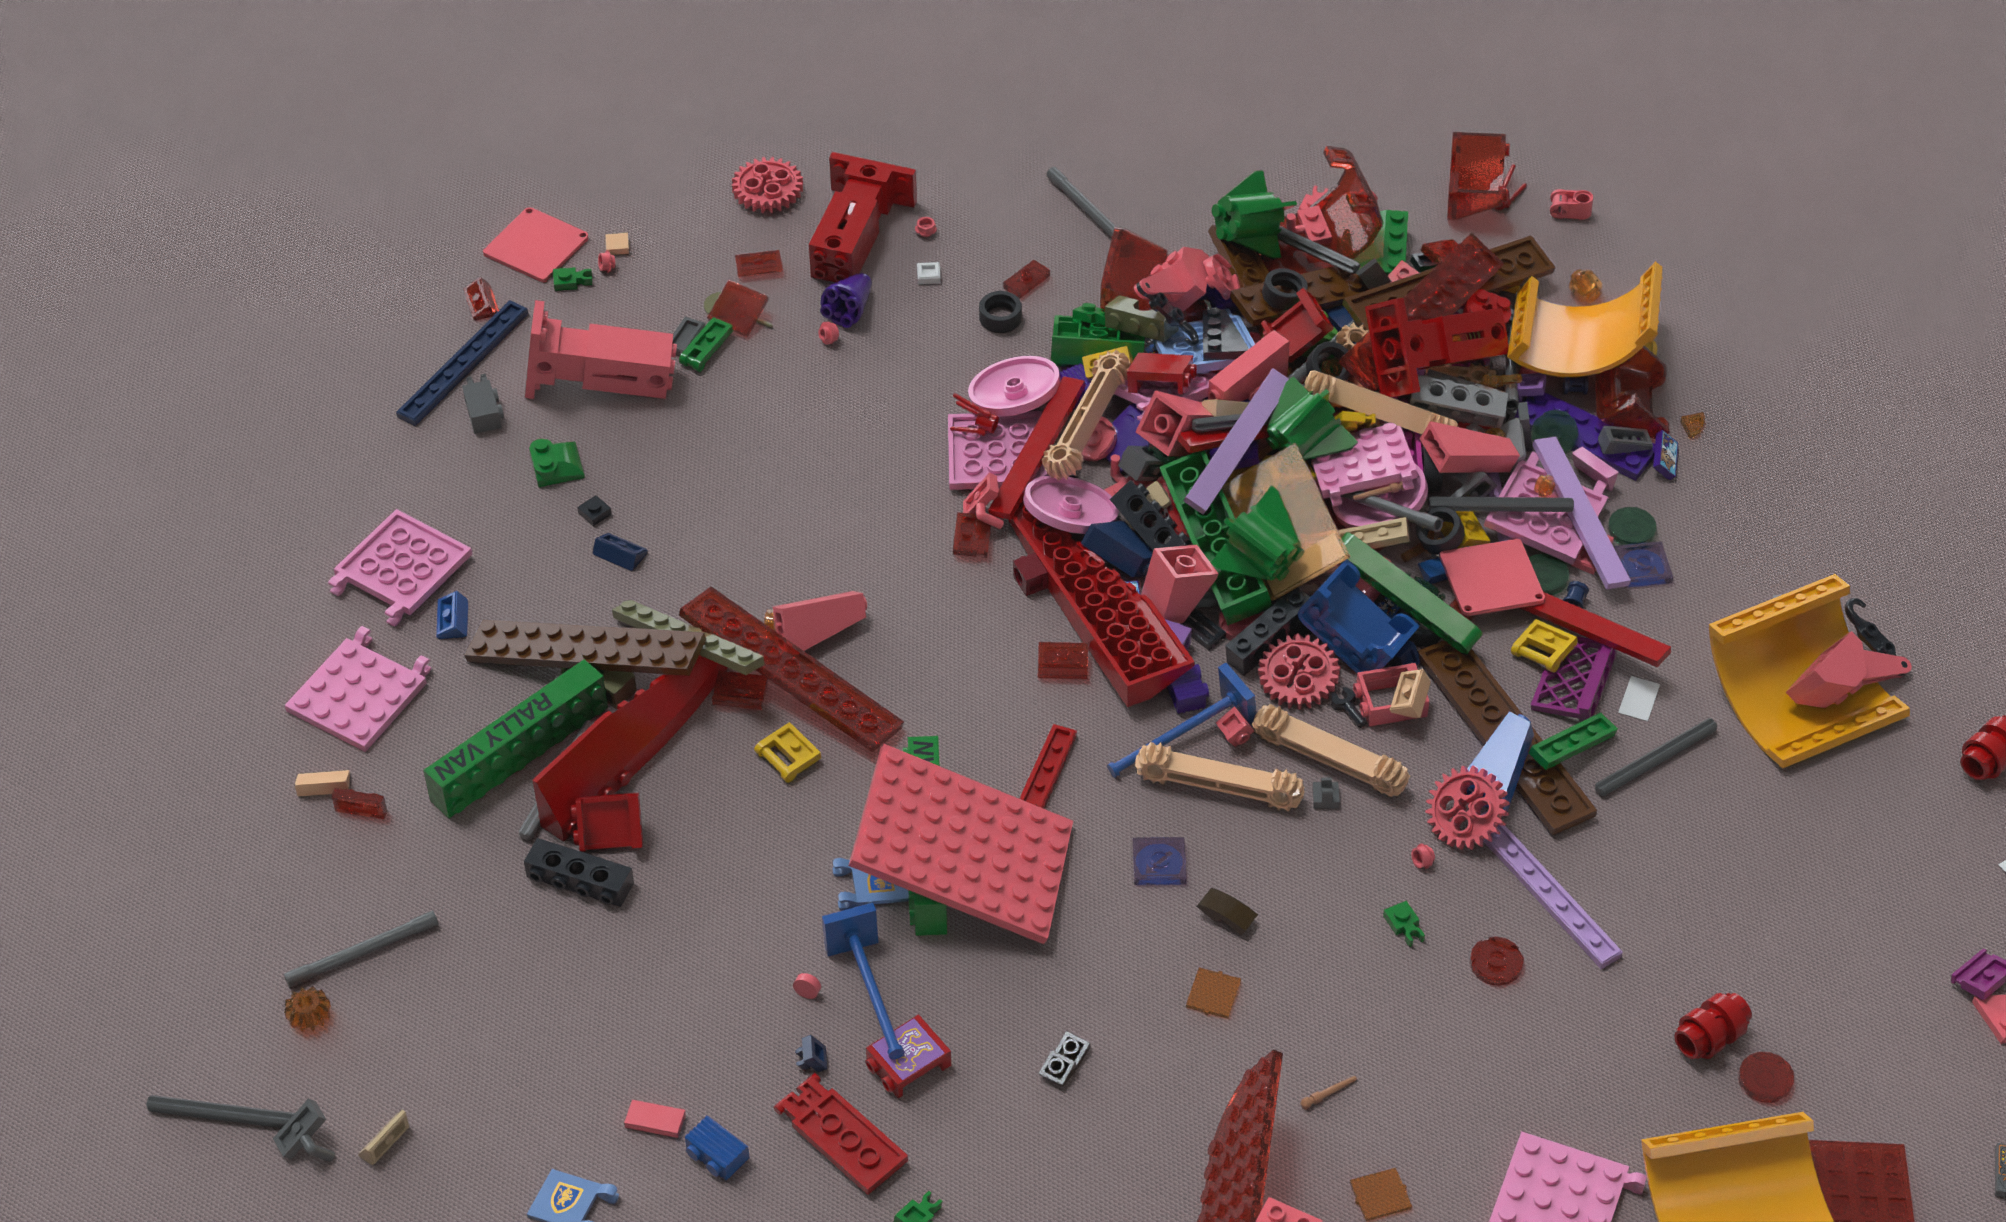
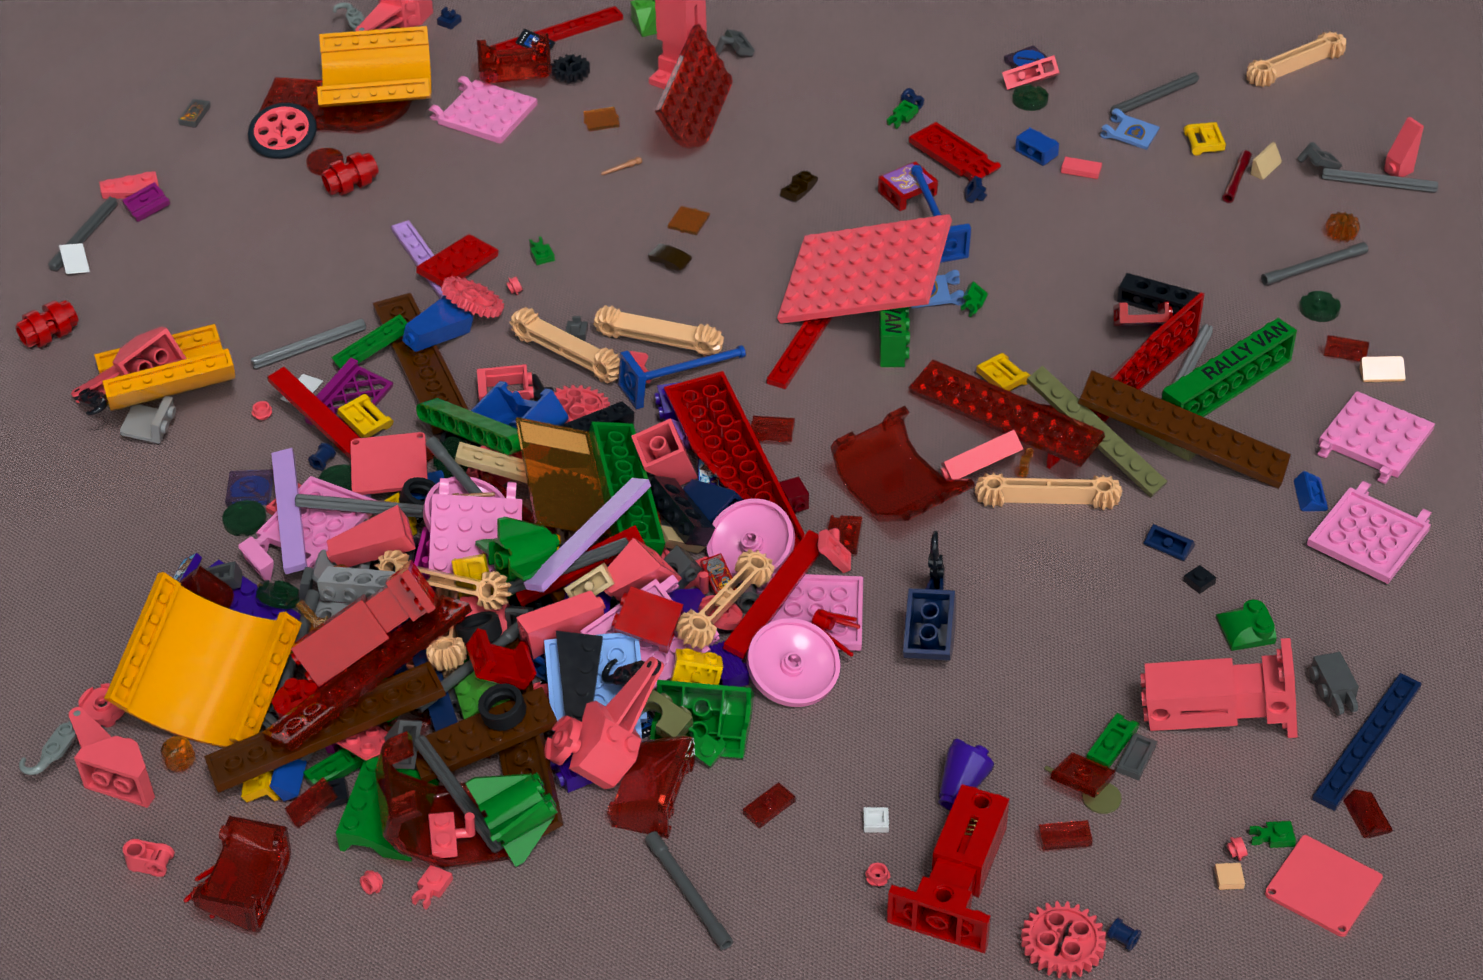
camera: 175 degrees left, 5 degrees down
coral tile [793,973,821,999] -> none
coral plate [818,322,839,345] -> none
black tyre [979,291,1022,333] -> none
clear purple tile [1132,837,1187,885] -> none
green brick [1210,485,1305,581] -> none
light nougat slope [1390,669,1431,718] -> none
clear red tile [1470,936,1524,986] -> none
clear orange plate [1534,474,1555,497] -> none
clear orange tile [1680,412,1705,438] -> none
none -> coral slope [19,707,155,808]
none -> coral plate [78,683,125,727]
none -> wedge [248,103,317,159]
none -> coral plate [252,401,272,420]
none -> red plate [416,234,498,286]
none -> tile [700,553,737,595]
none -> clear red windscreen [830,406,974,522]
none -> dark blue slope [903,531,956,660]
none -> green plate [961,281,988,317]
none -> light nougat arm [975,472,1122,511]
none -> dark blue bush [1107,917,1142,951]
none -> yellow plate [1183,122,1226,156]
none -> dark red piece [1222,150,1252,203]
none -> clear green tile [1299,291,1341,322]
none -> coral slope [1384,117,1424,177]

